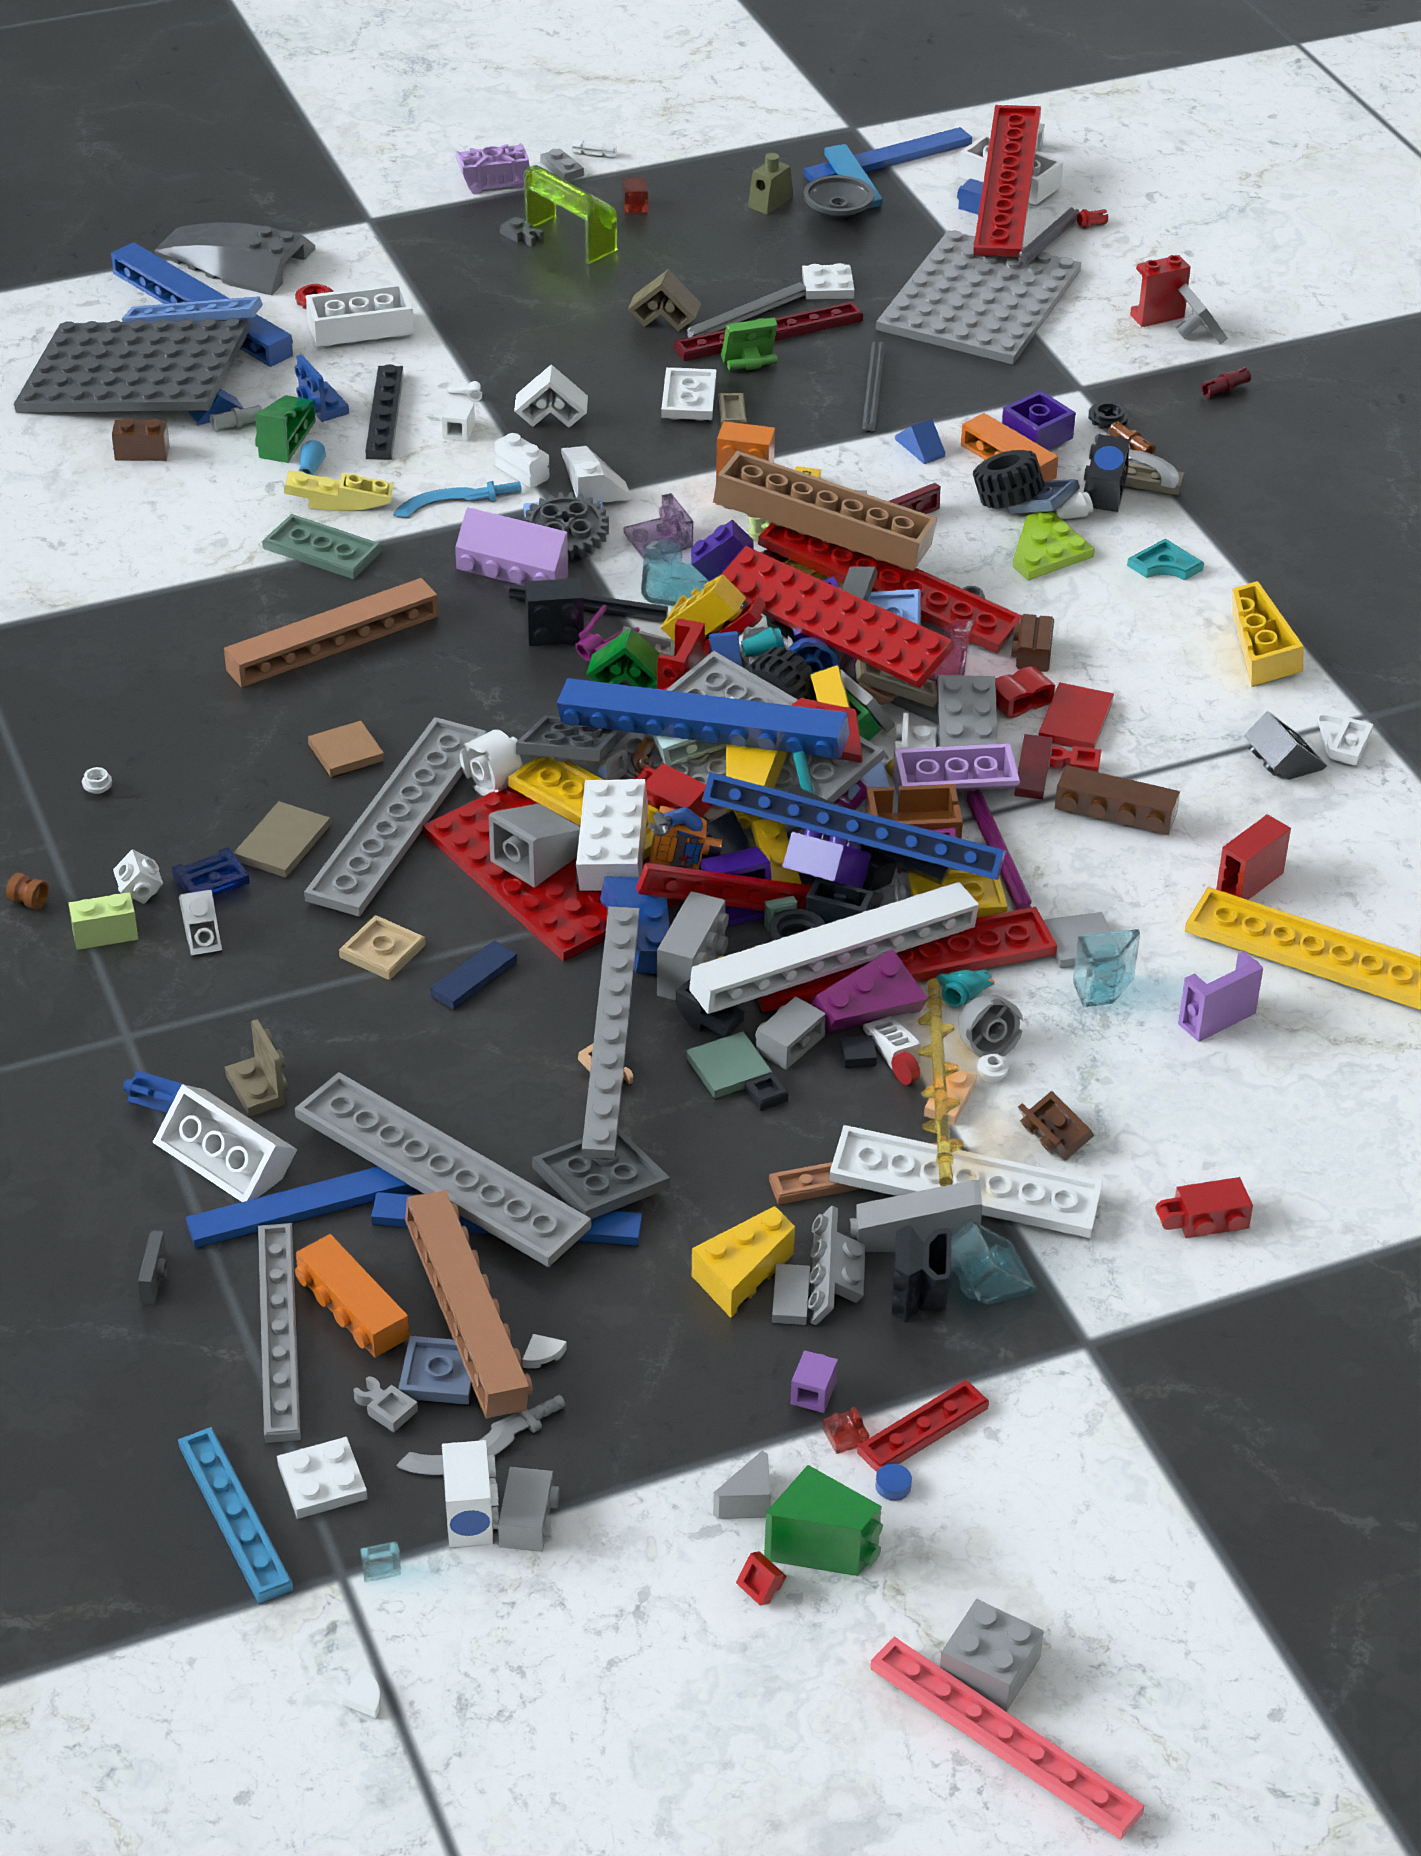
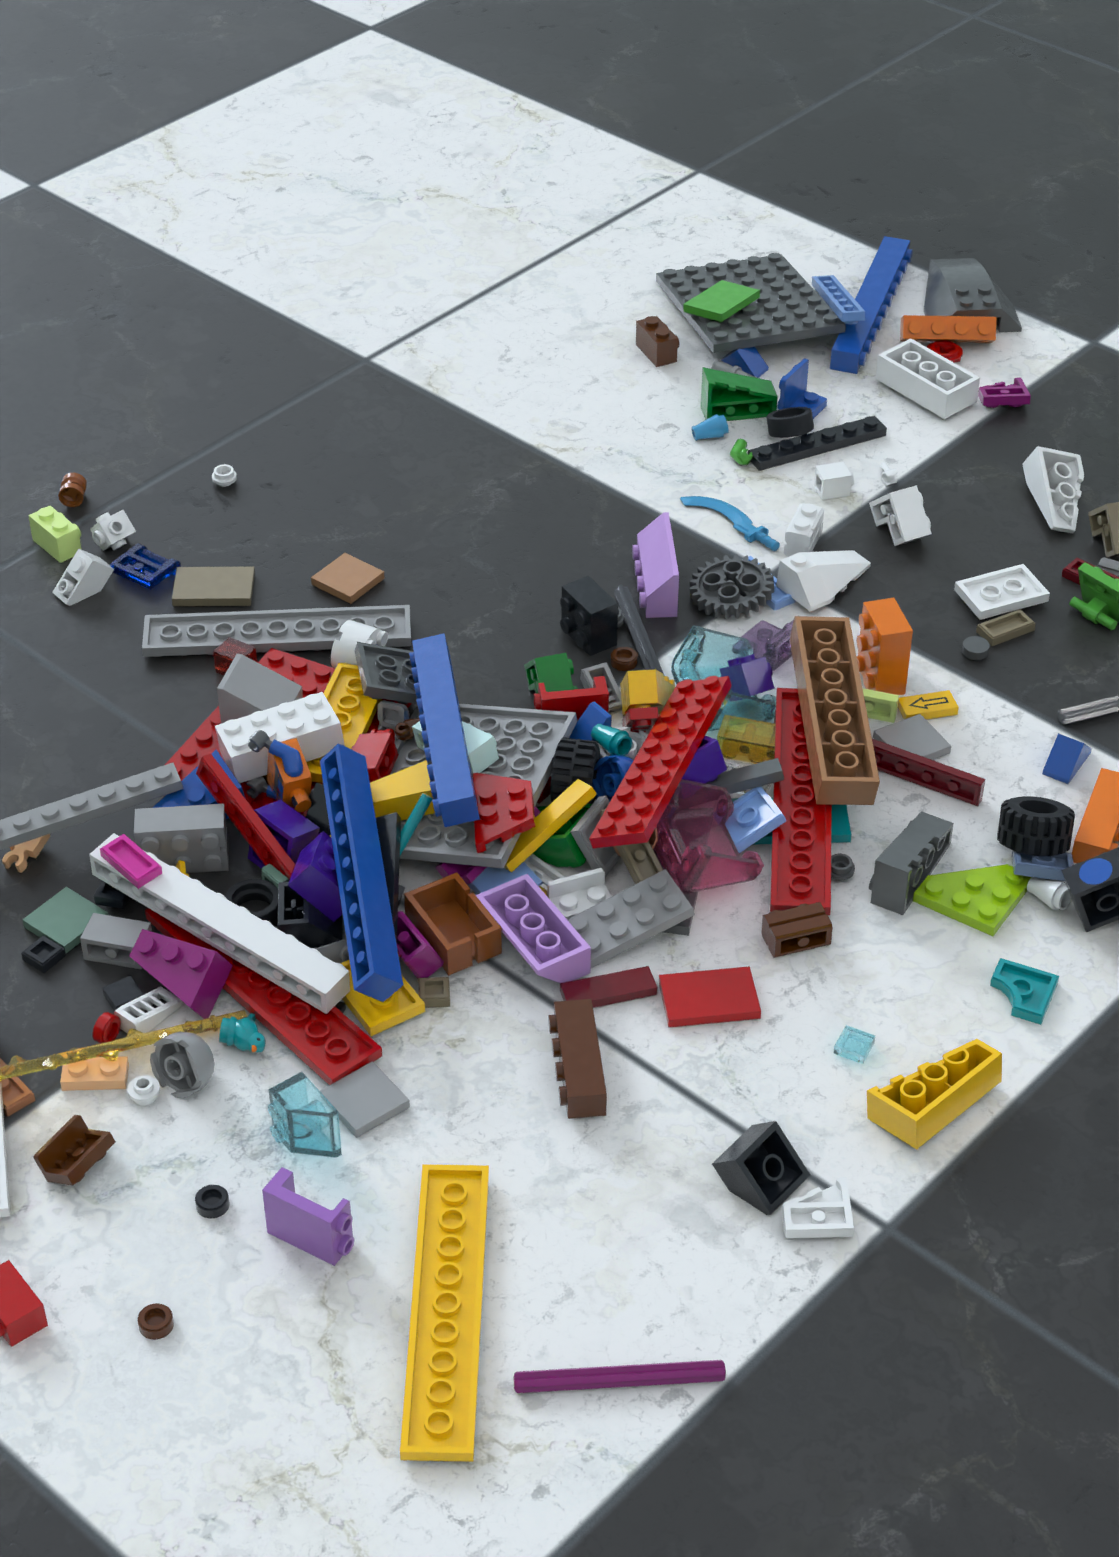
camera: 65 degrees right, 0 degrees up
nougat brick [224,578,438,688] -> none
sand green tile [262,514,382,579] -> none
light yellow slope [284,470,394,511] -> none
tan tile [339,915,426,980] -> none
dark blue tile [430,940,517,1010] -> none
magenta plant [575,605,640,661] -> none
magenta axle [966,790,1032,910] -> none
red brick [995,666,1055,718] -> none
red plate [1049,746,1102,772] -> none
red brick [1216,814,1291,900] -> none
none -> dark pink tile [100,834,162,889]
none -> reddish brown tile [138,1303,174,1340]
none -> black tile [195,1185,229,1218]
none -> brick [213,637,258,675]
none -> reddish brown tile [611,647,638,671]
none -> bright green tile [683,280,760,322]
none -> bright green arm [730,439,753,465]
none -> black tyre [766,407,814,438]
none -> clear light blue tile [834,1025,875,1064]
none -> dark grey wedge [869,811,954,915]
none -> orange brick [900,315,996,343]
none -> magenta wing [978,377,1031,408]
none -> white wedge [1023,446,1084,534]

